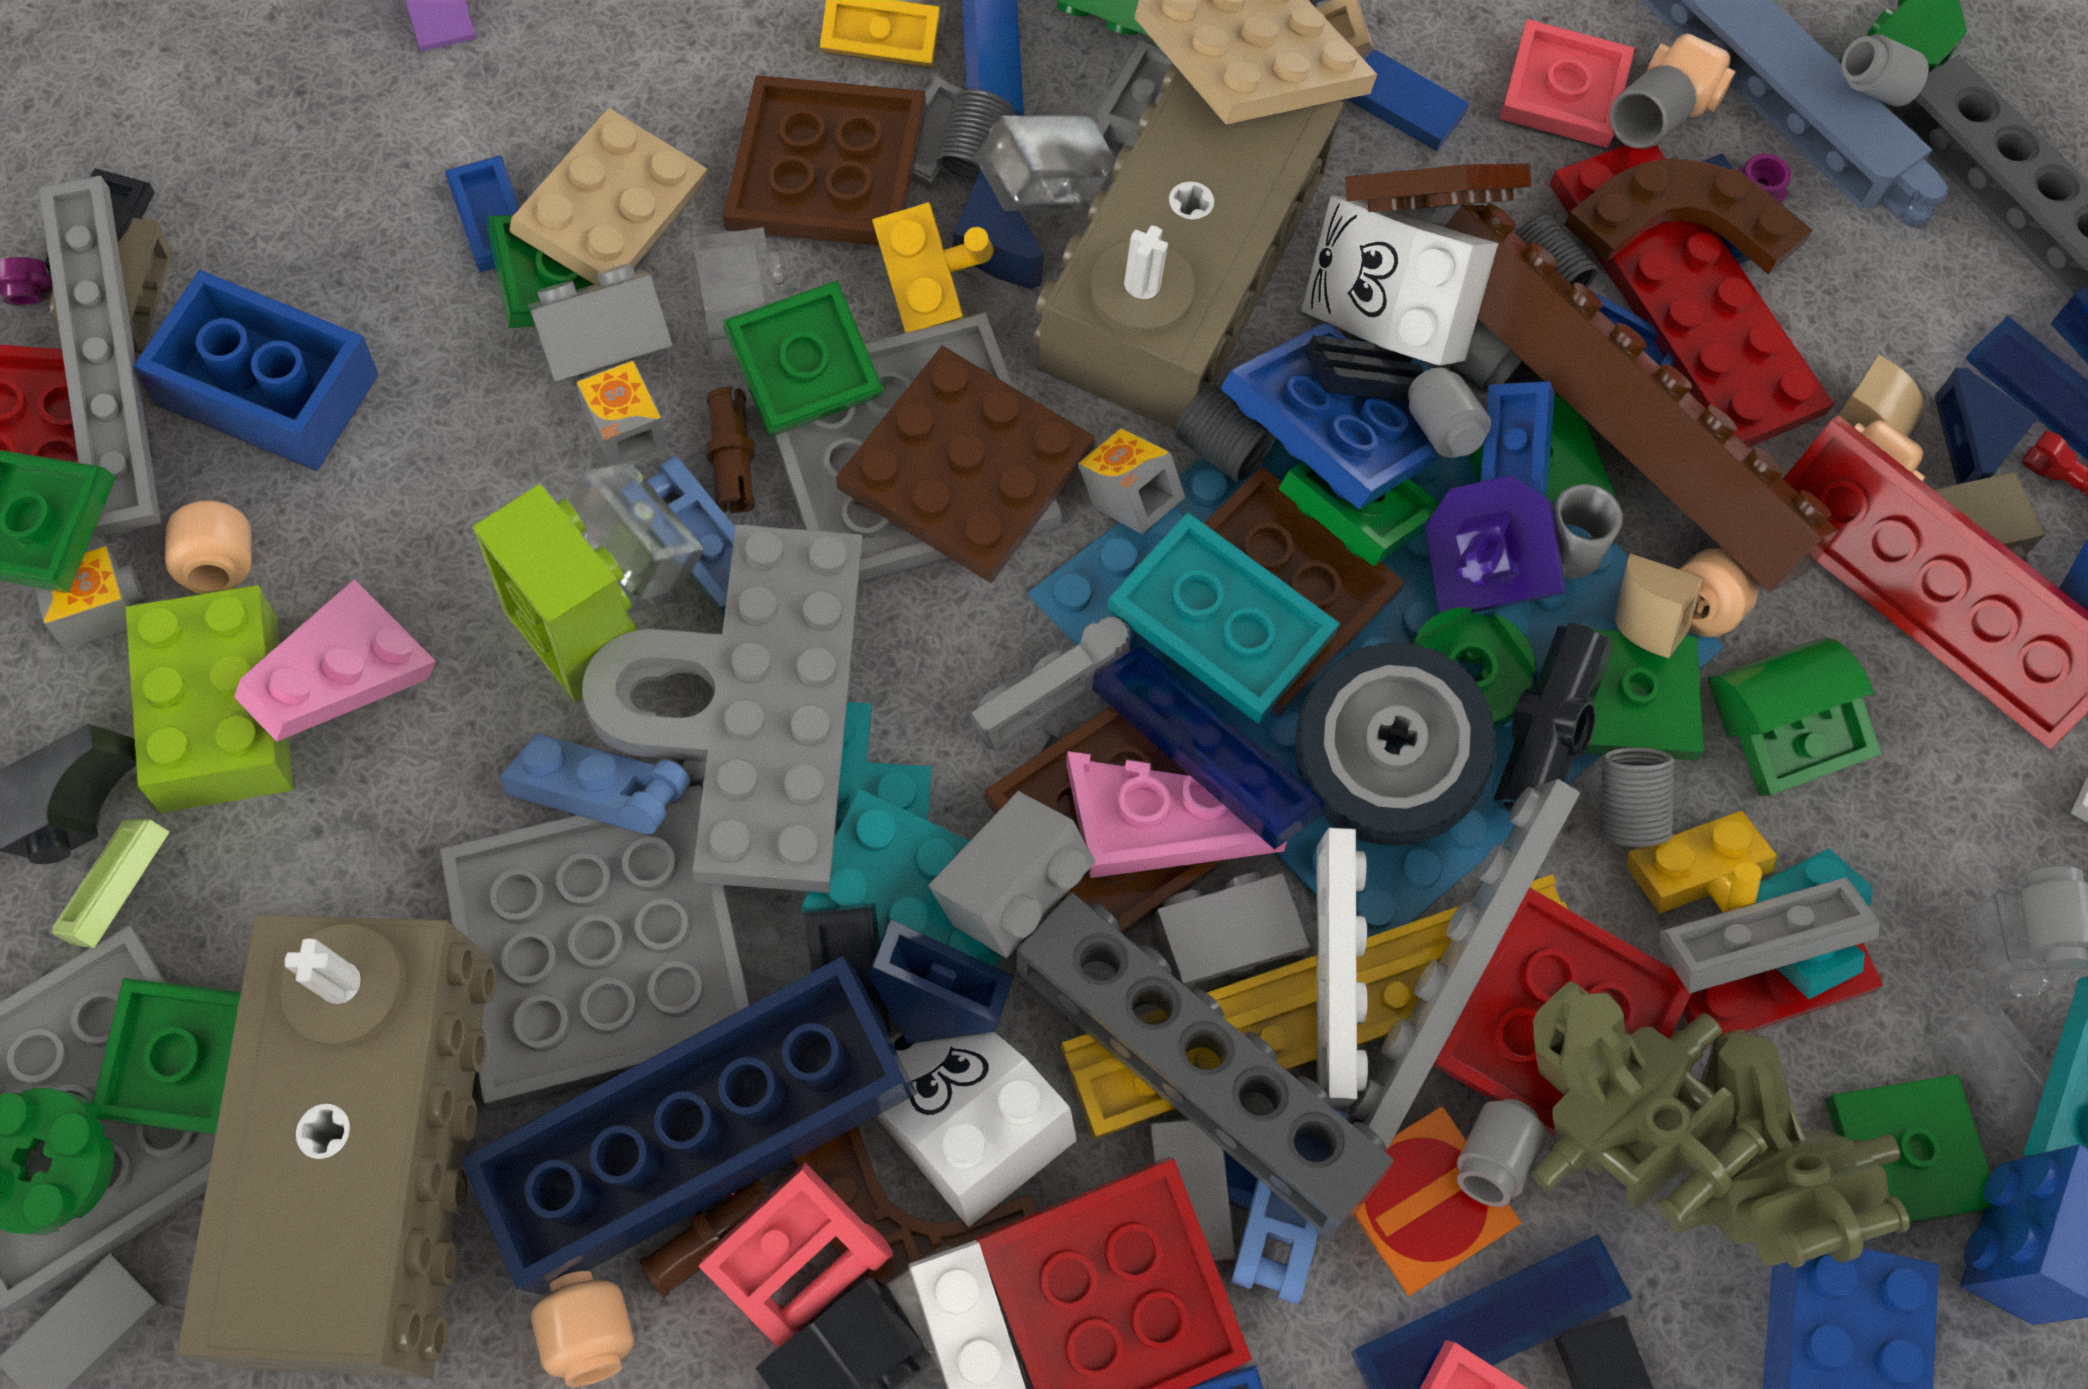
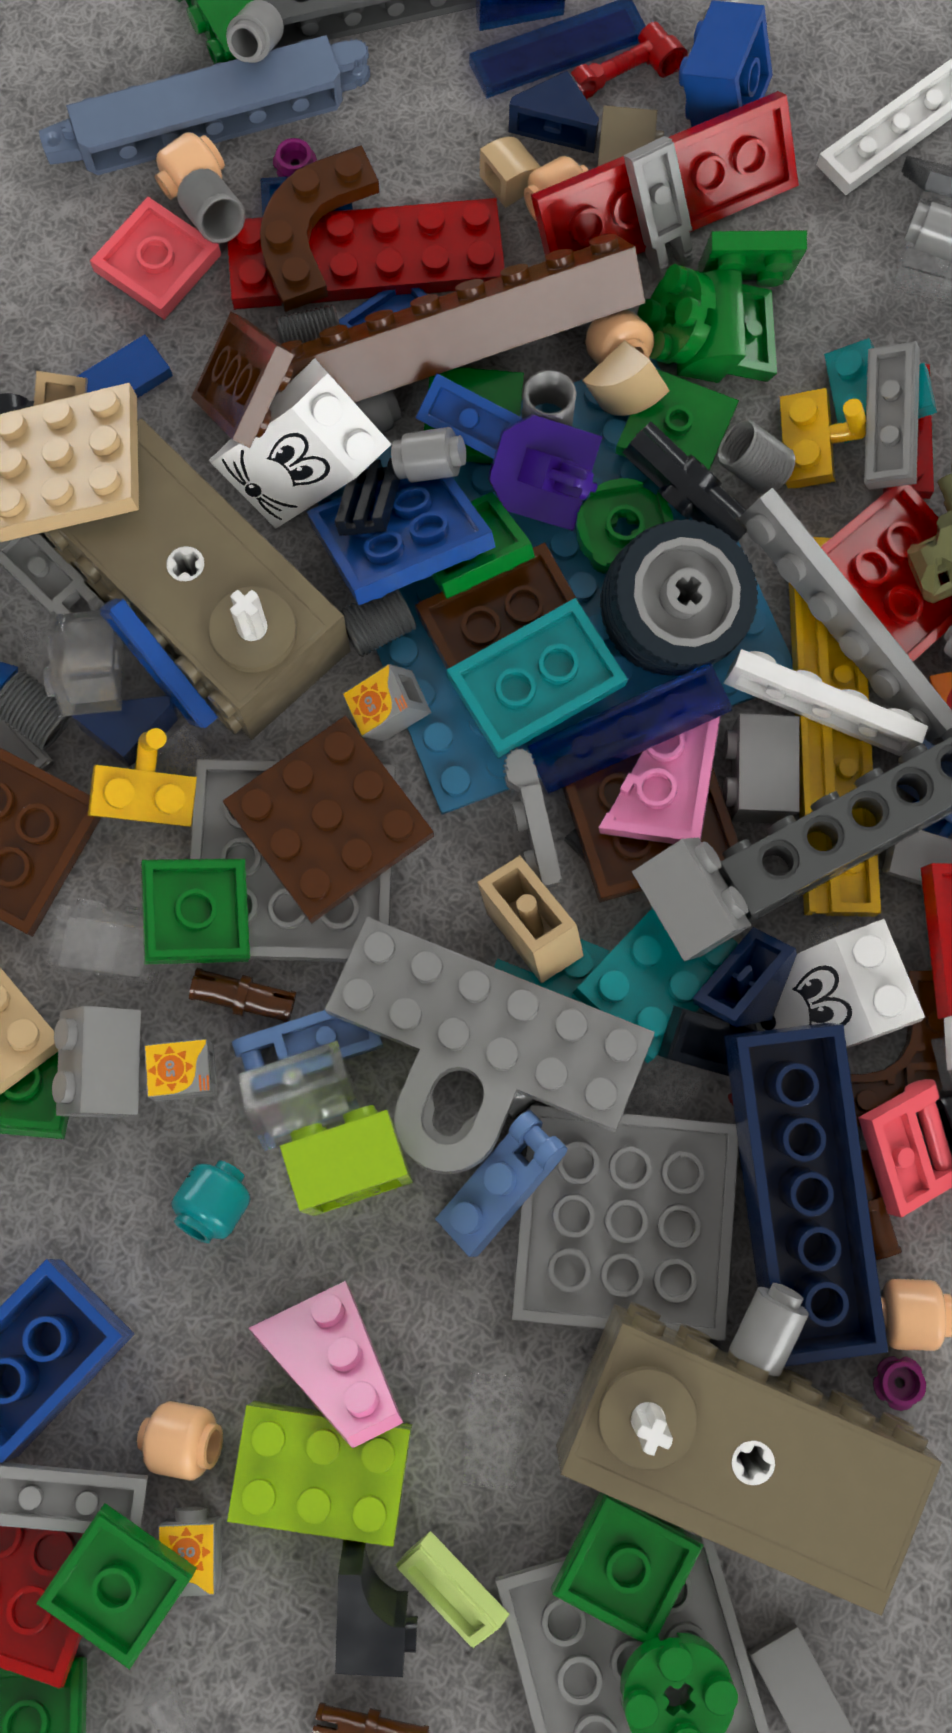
camera: 65 degrees left, 10 degrees up
none -> blue tile [99,598,218,728]
none -> teal head [171,1160,251,1243]
none -> tan brick [477,856,584,983]
none -> light grey hinge [624,136,695,279]
none -> green plate [637,264,716,365]
none -> green plate [698,230,807,287]
none -> light grey brick [729,1283,809,1376]
none -> magenta plate [873,1356,926,1411]

